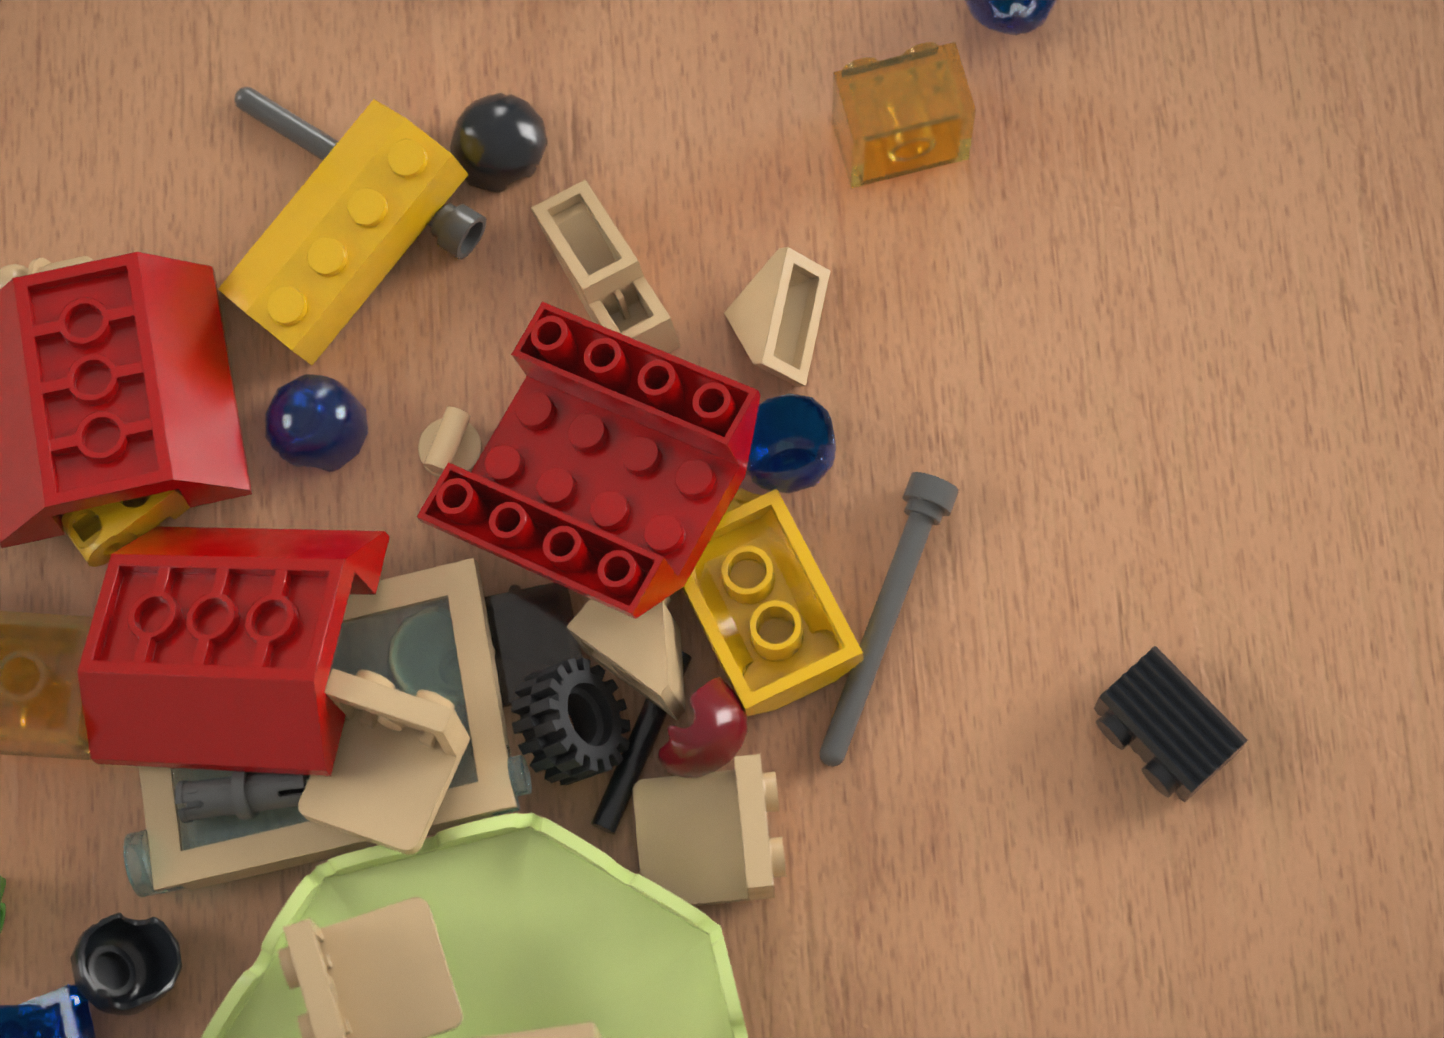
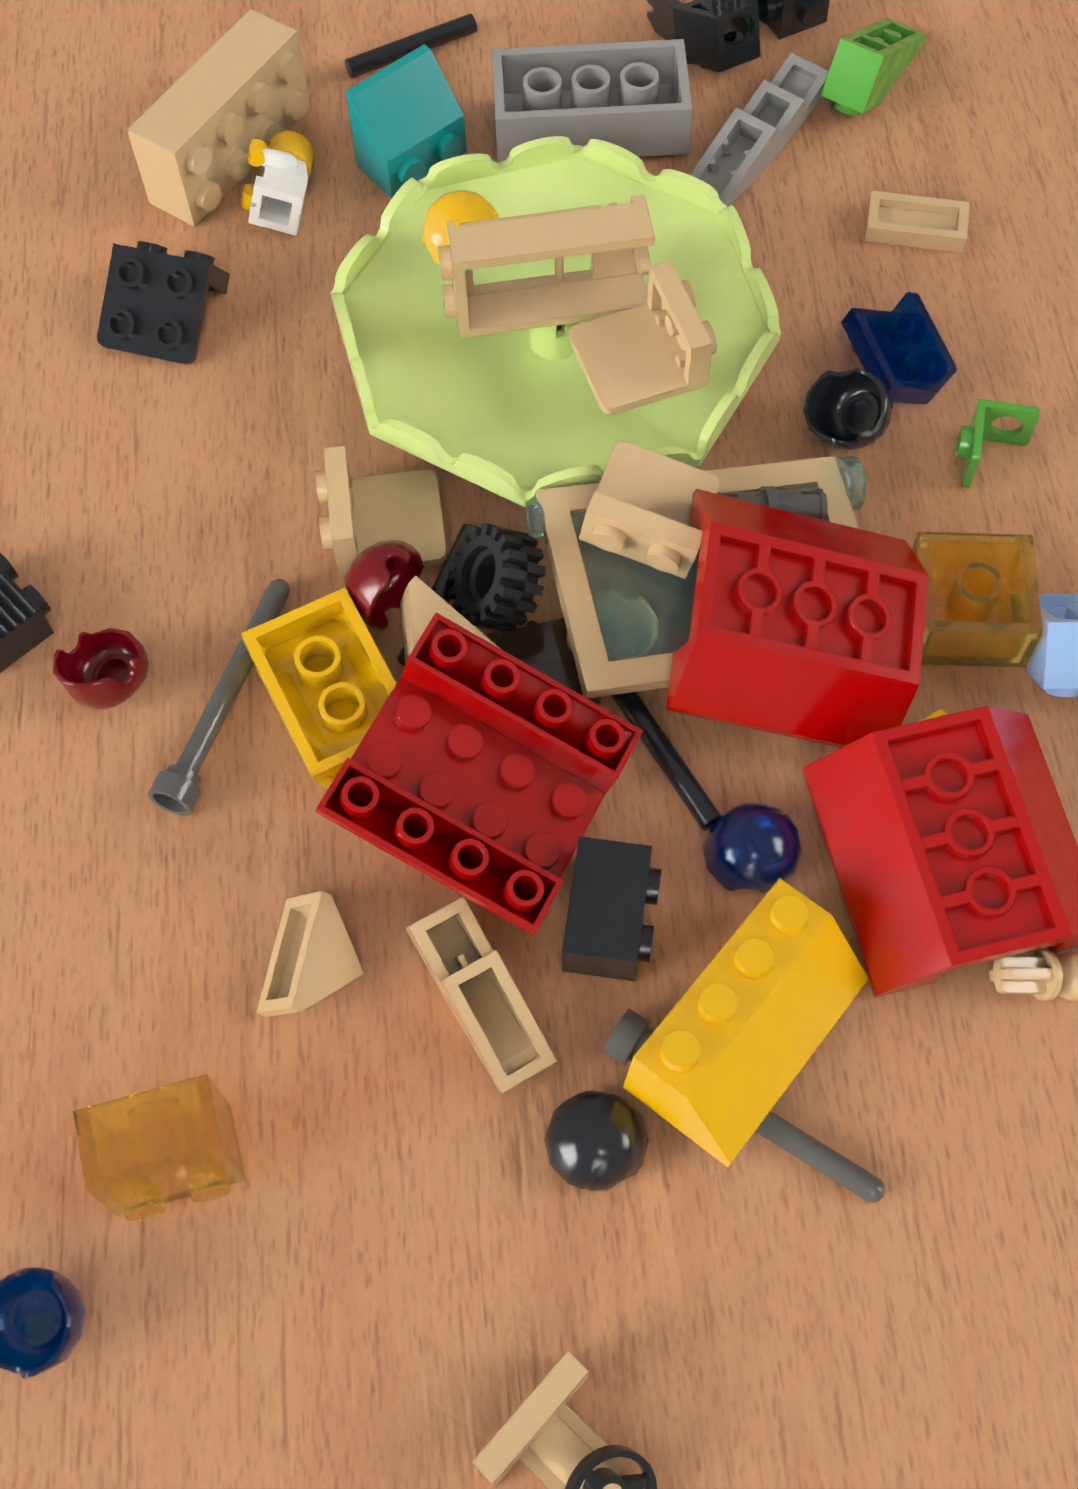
camera: 175 degrees right, 10 degrees down
tan plate [418,406,482,478] -> none
clear blue hair [746,393,836,494] -> none
none -> dark red hair [53,628,149,709]
none -> black brick [562,836,662,982]
none -> black bar [611,692,722,831]

